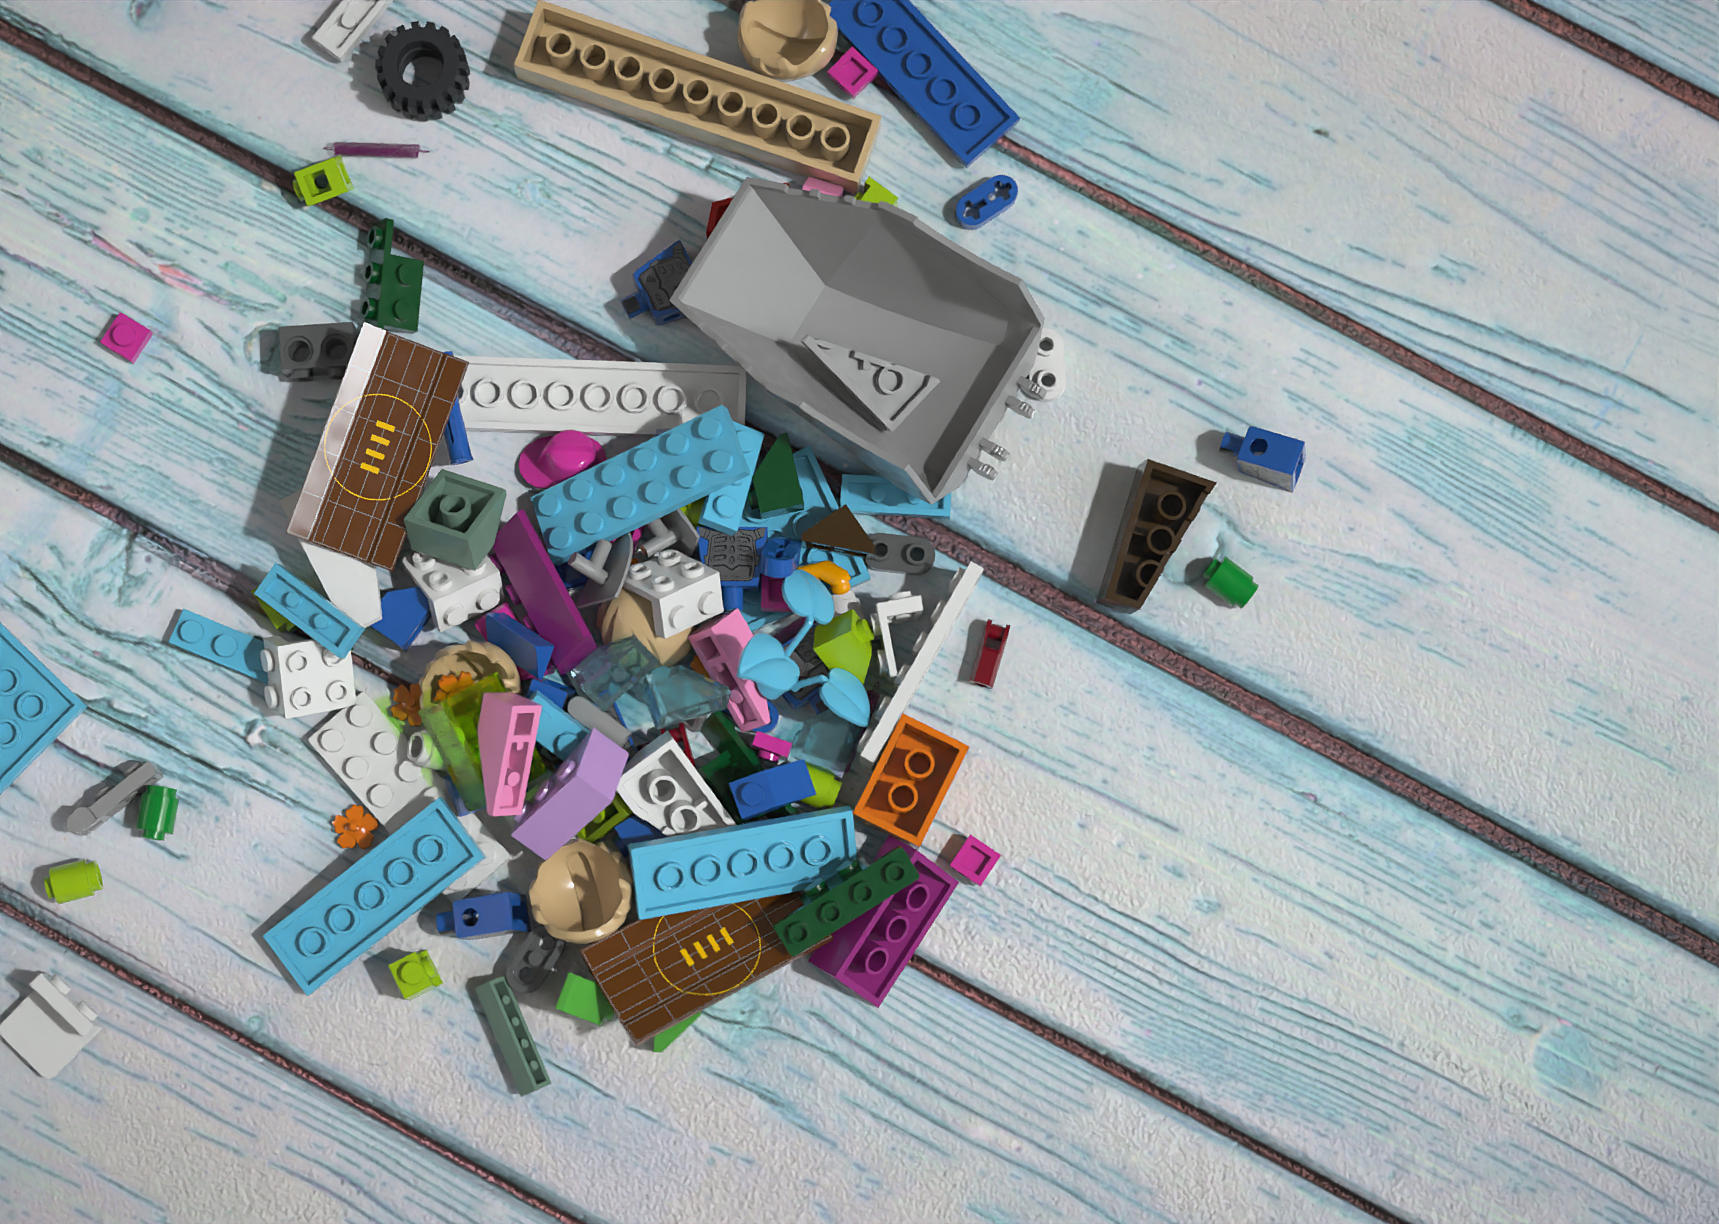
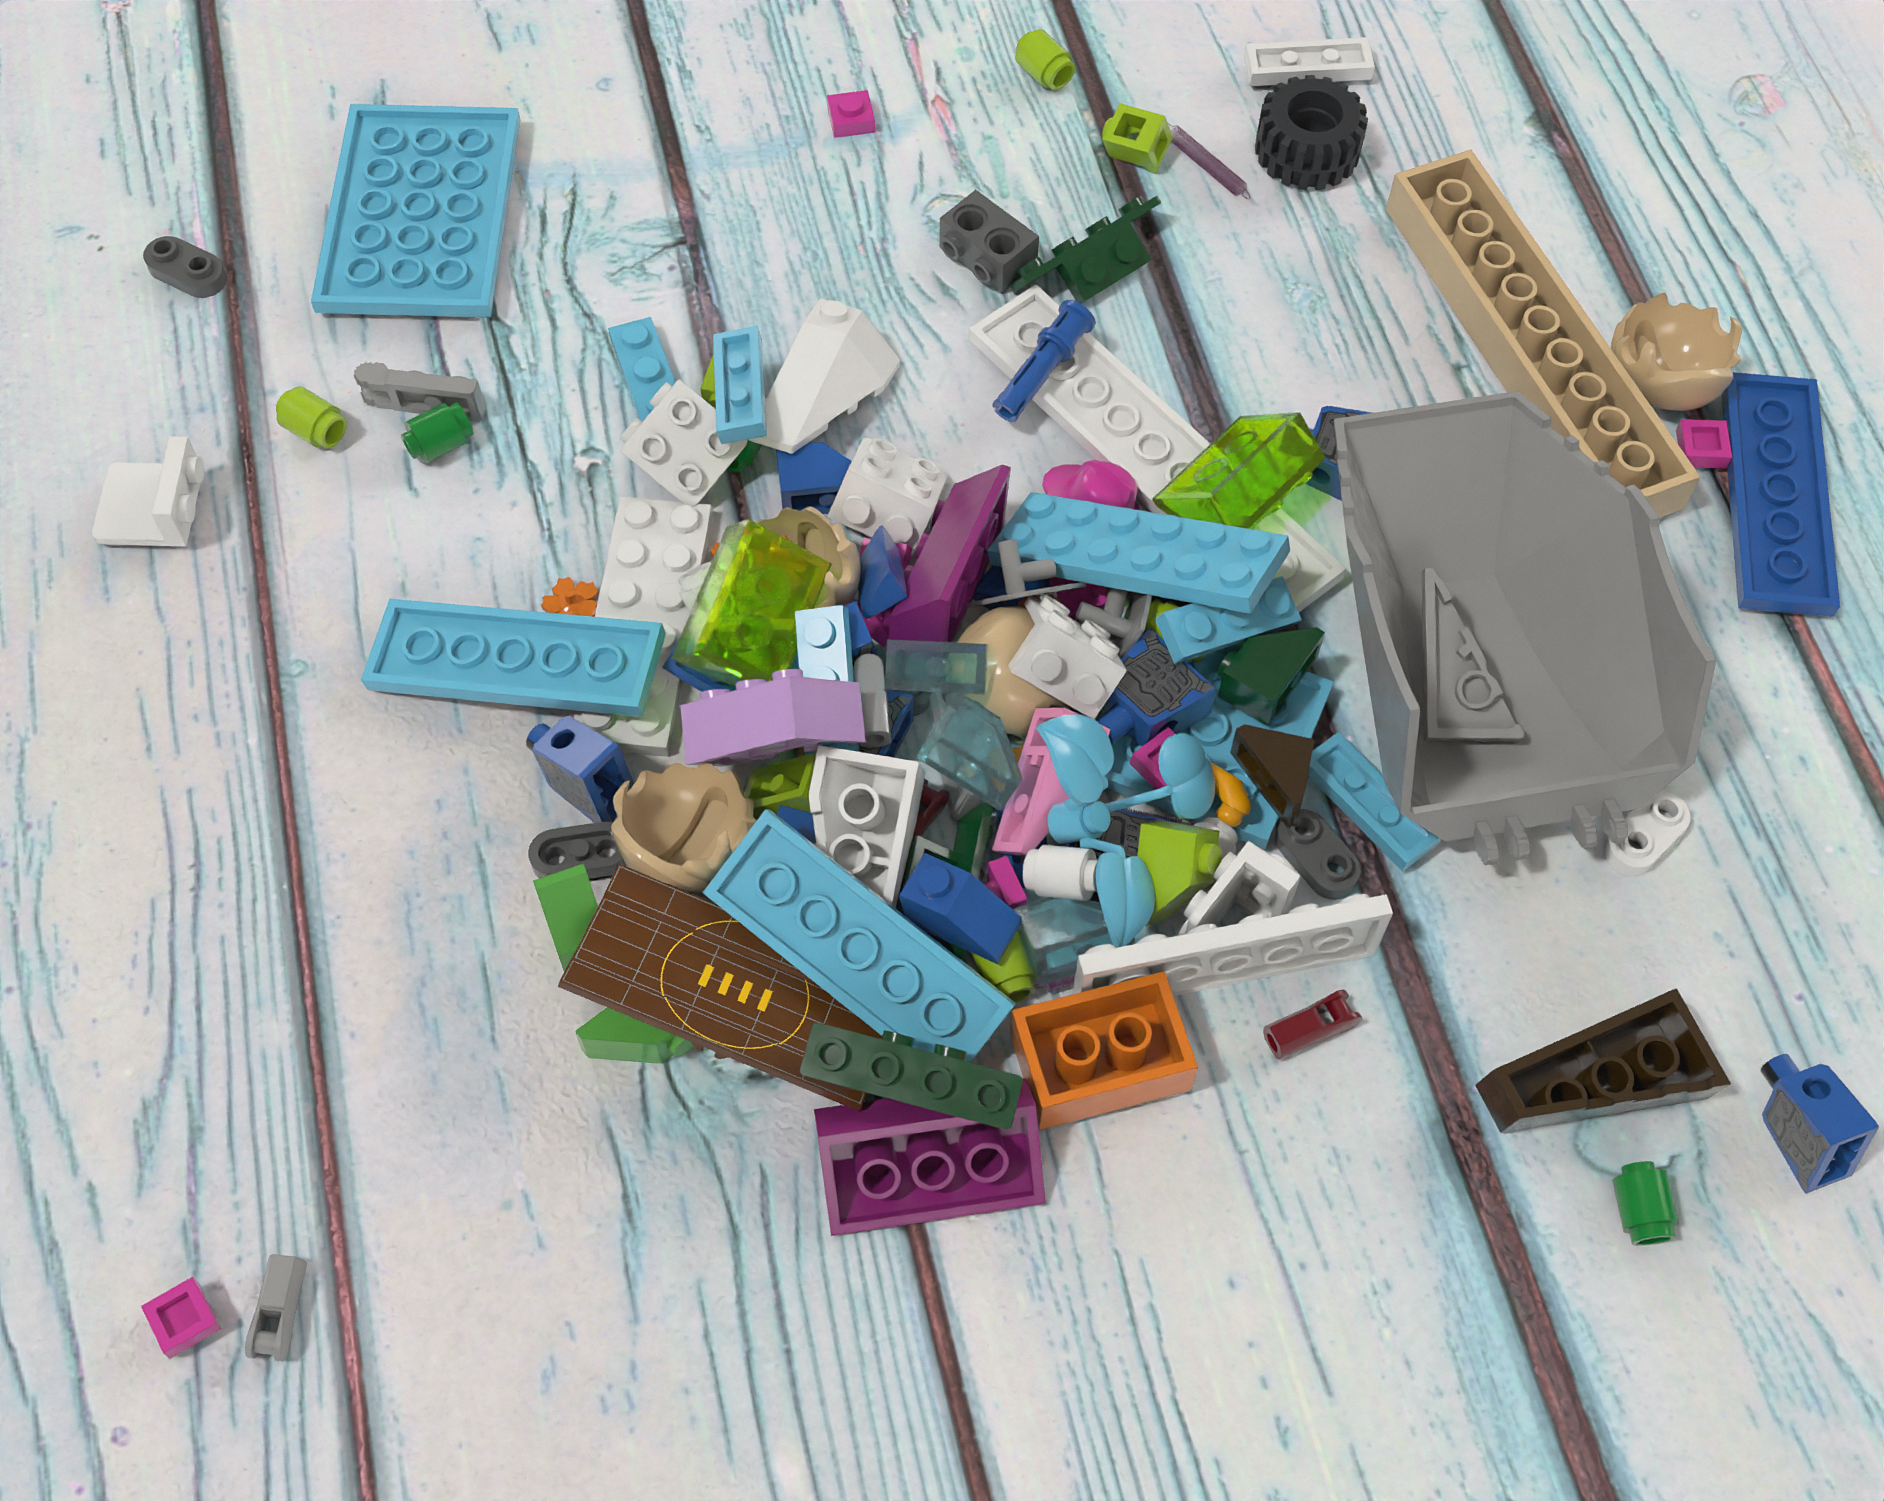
camera: 55 degrees right, 20 degrees down
reddish brown hinge [286,322,470,572] -> none
lime brick [388,950,444,1001] -> none
sand green slope [404,469,507,570] -> none
sand green piece [475,975,552,1097] -> none
bright pink slope [477,692,542,816] -> none
blue beam [760,537,801,578] -> none
dark pink plate [949,834,1001,887] -> none
blue beam [955,175,1018,230] -> none
none -> lime brick [1015,29,1075,90]
none -> white brick [1023,845,1098,901]
none -> clear neon green slope [1152,412,1325,530]

